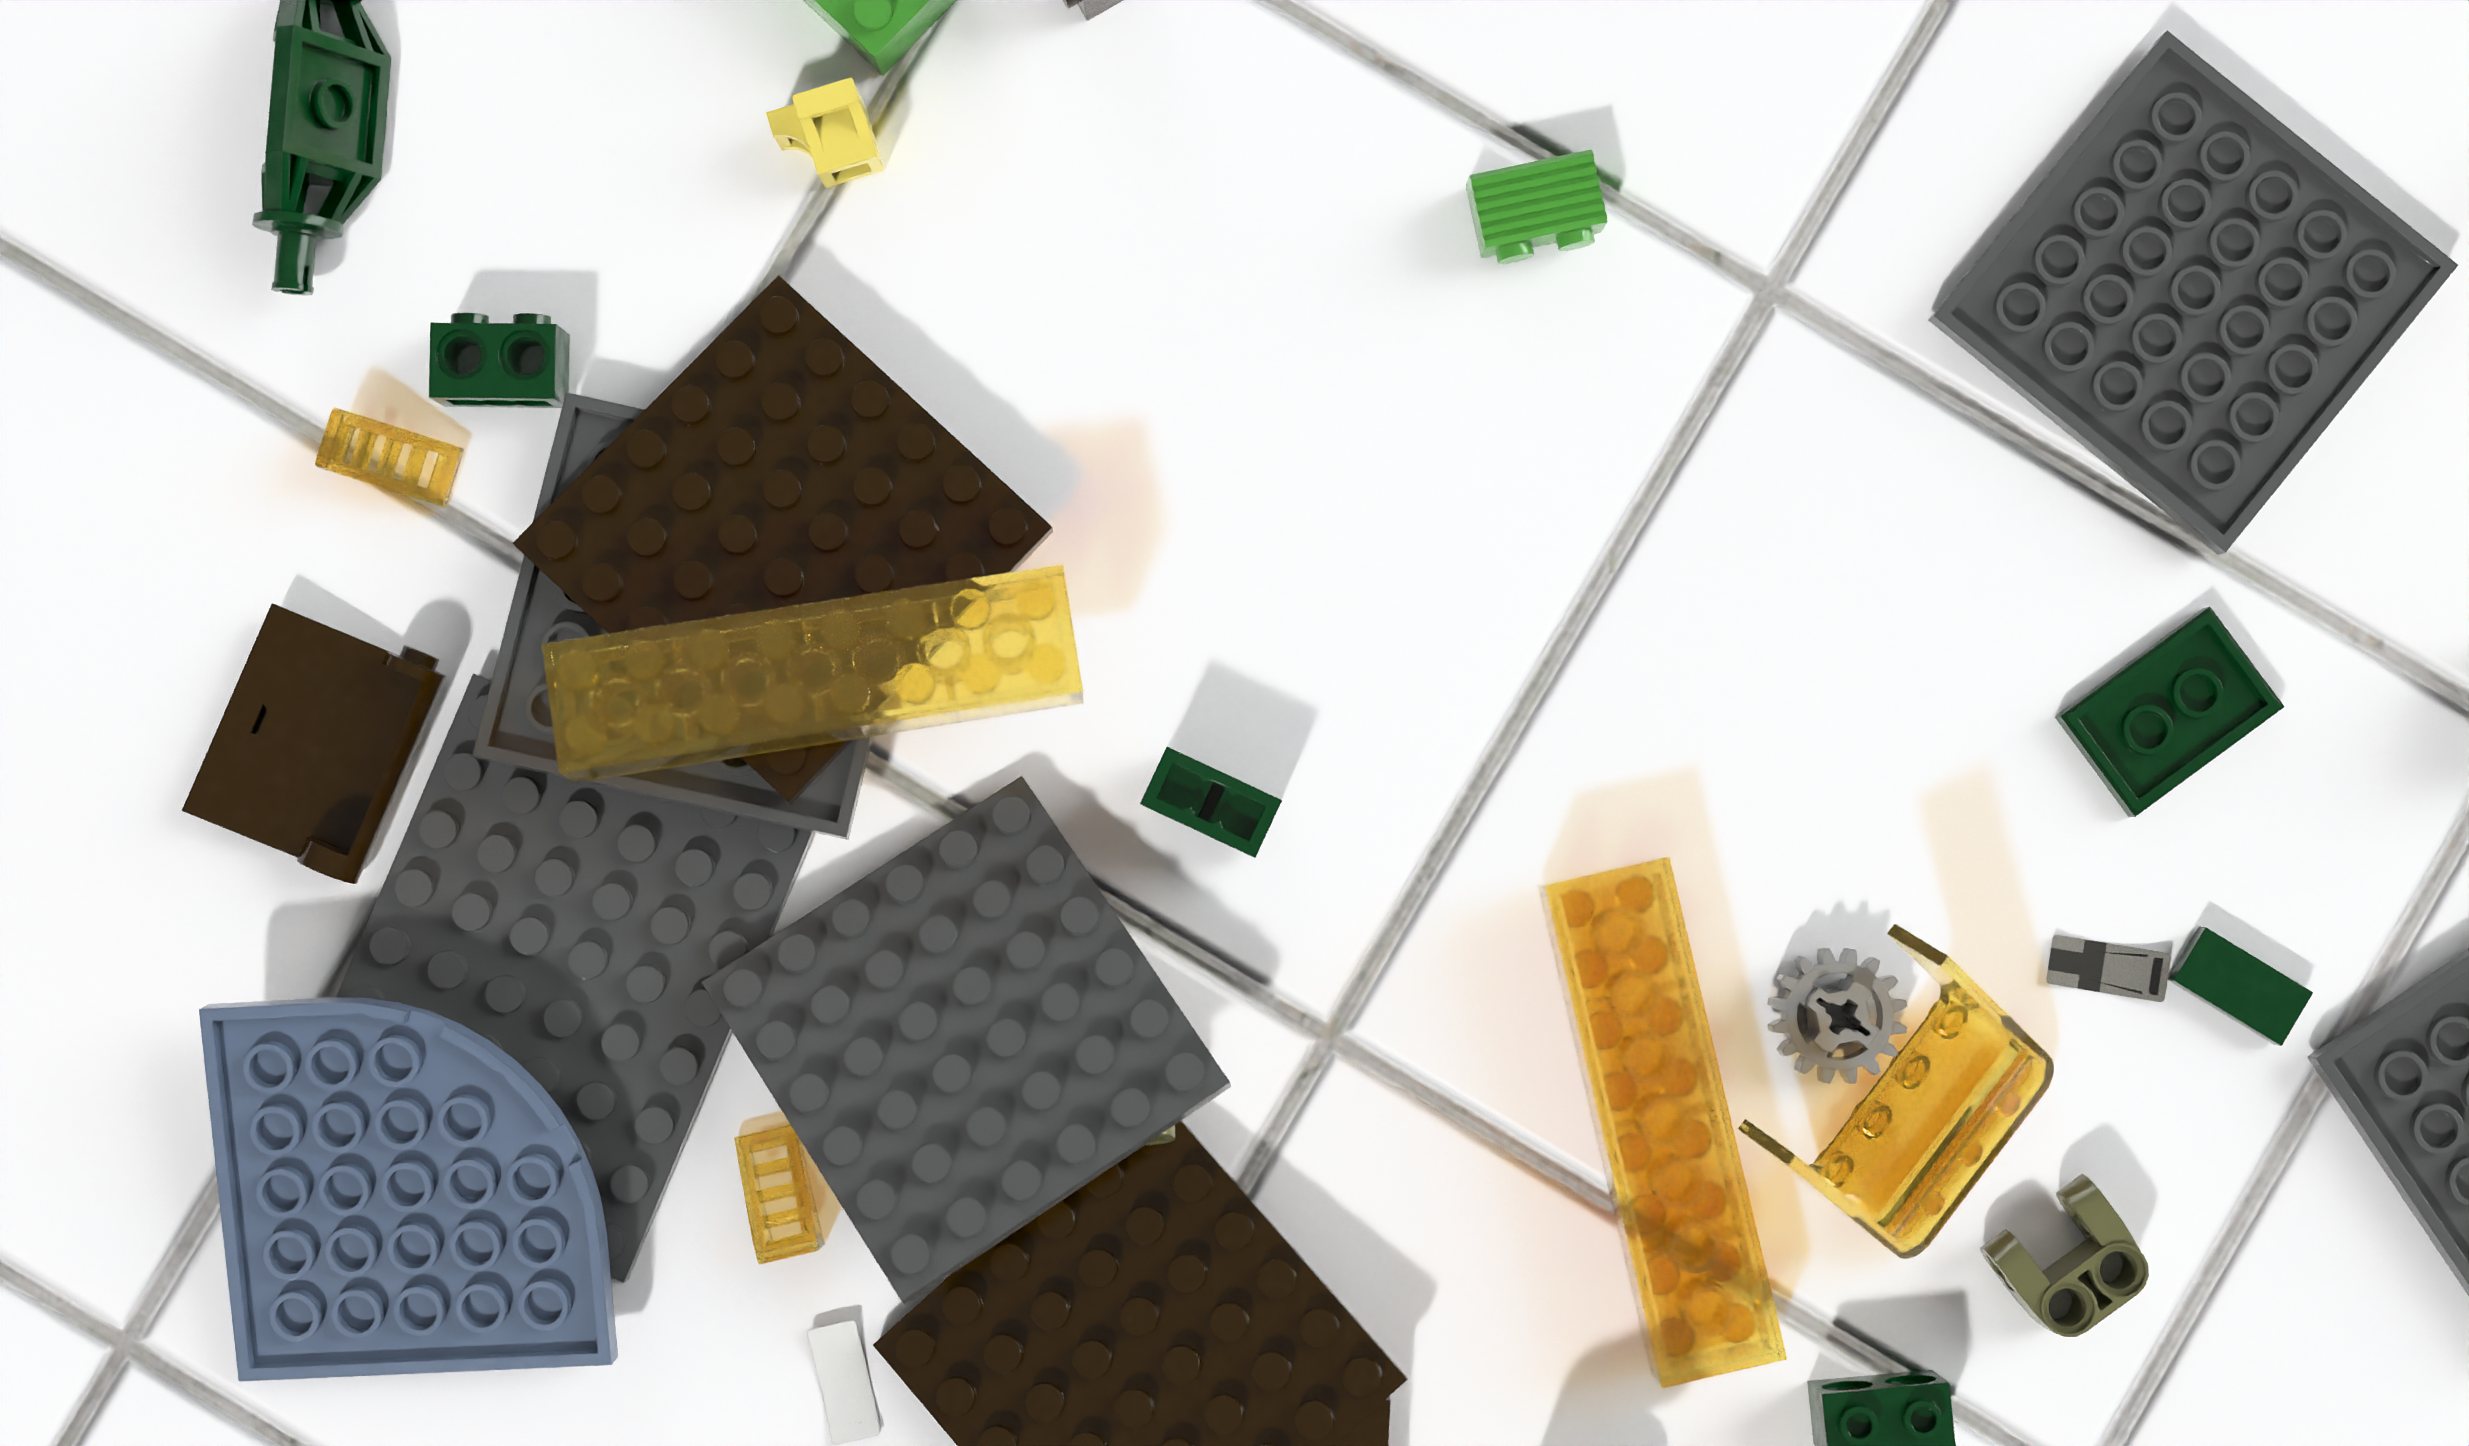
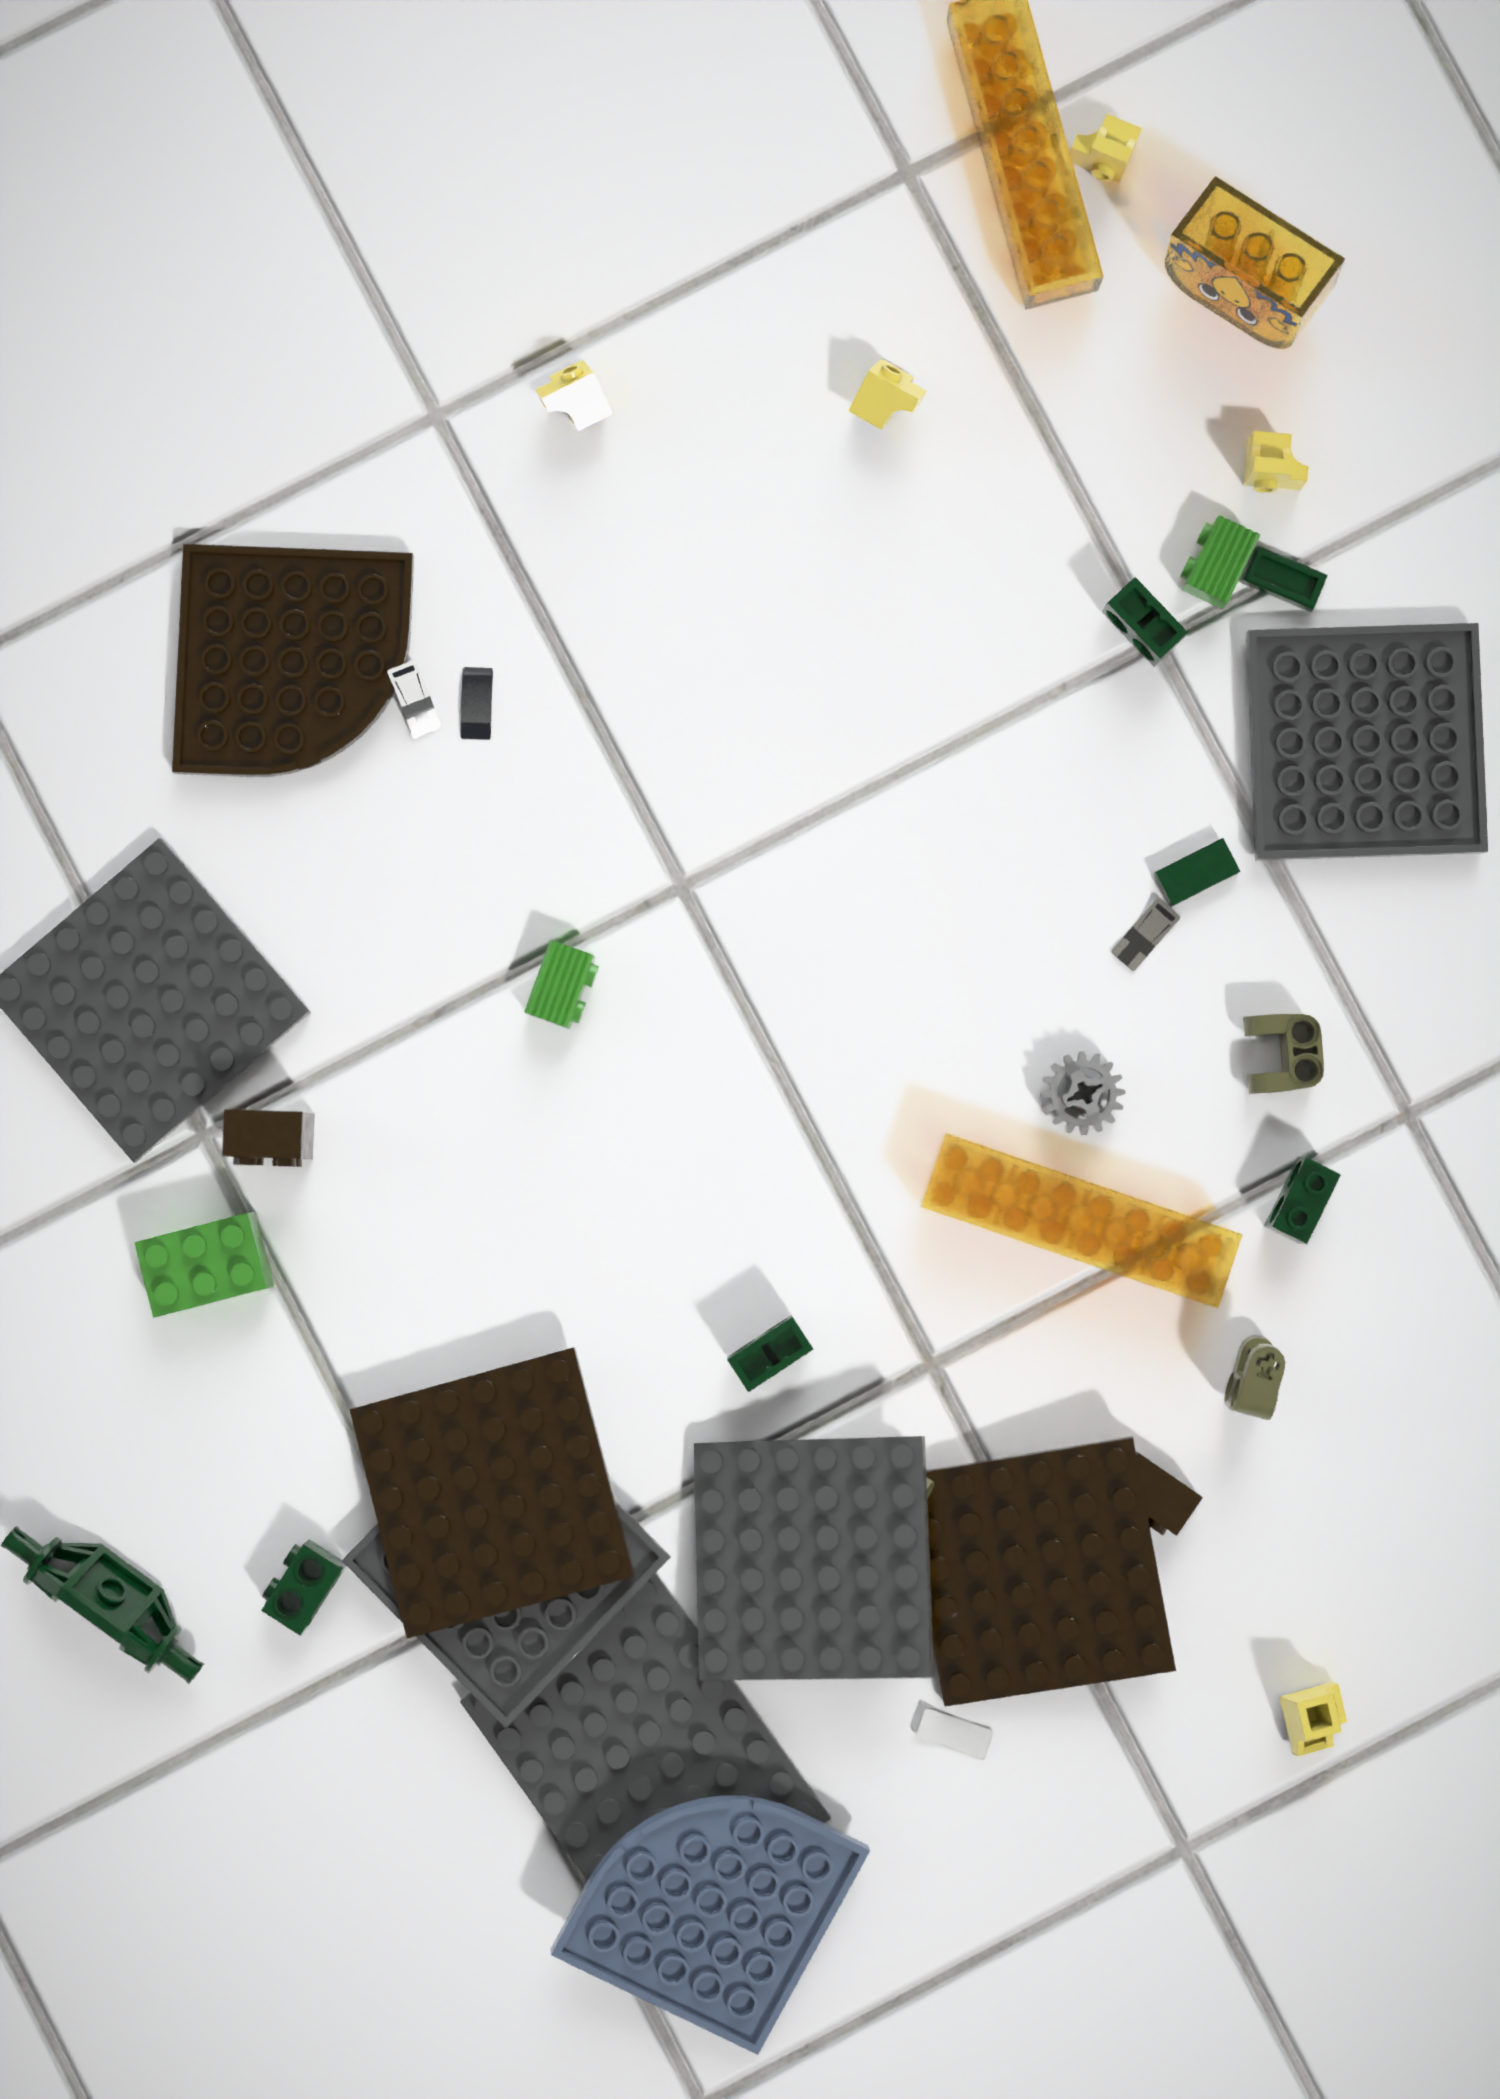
camera: 55 degrees left, 0 degrees up
dark brown door [182,603,447,884] -> none
clear yellow slope [315,407,464,508] -> none
clear yellow brick [542,565,1084,783] -> none
clear yellow slope [734,1124,825,1265] -> none
light yellow brick [766,77,884,188] -> none
clear yellow windscreen [1738,923,2054,1259] -> none
dark grey plate [1928,30,2458,555] -> none
dark green tile [2055,606,2285,817] -> none

